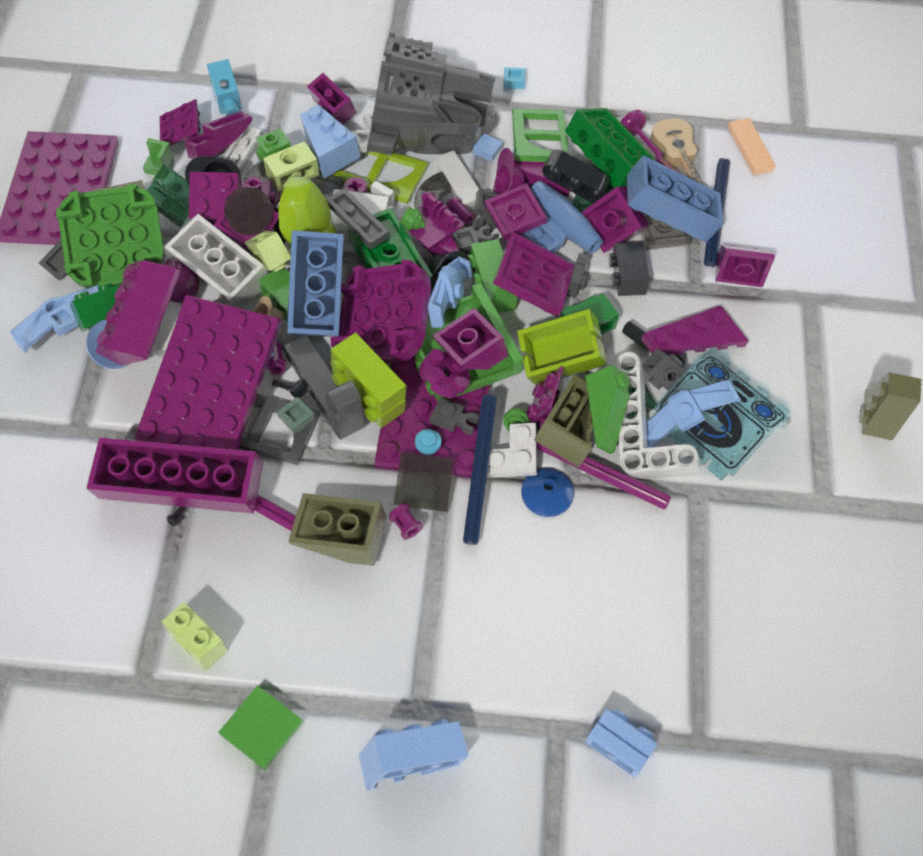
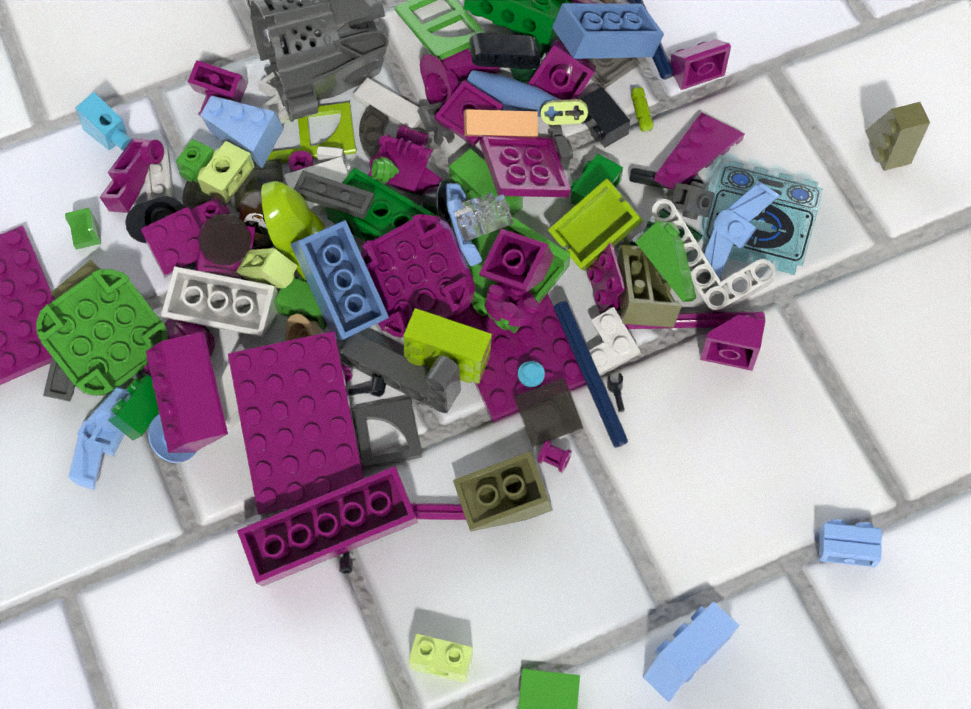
camera: 25 degrees left, 5 degrees up
clear green slope [146,164,189,228] -> none
magenta hinge [159,99,201,146] -> none
sand green tile [277,397,315,434] -> none
dark grey plate [430,397,479,435] -> none
dark grey plate [451,225,494,253] -> none
light blue tile [473,133,503,162] -> none
bright green plate [503,408,529,432] -> none
blue dish [521,468,574,517] -> none
none -> magenta tile [140,139,164,164]
none -> clear brick [454,193,514,242]
none -> light nougat tile [464,109,538,137]
none -> yellowish green beam [541,99,588,125]
none -> black hand [607,373,625,412]
none -> lime axle [631,87,654,132]
none -> magenta slope [700,315,766,371]

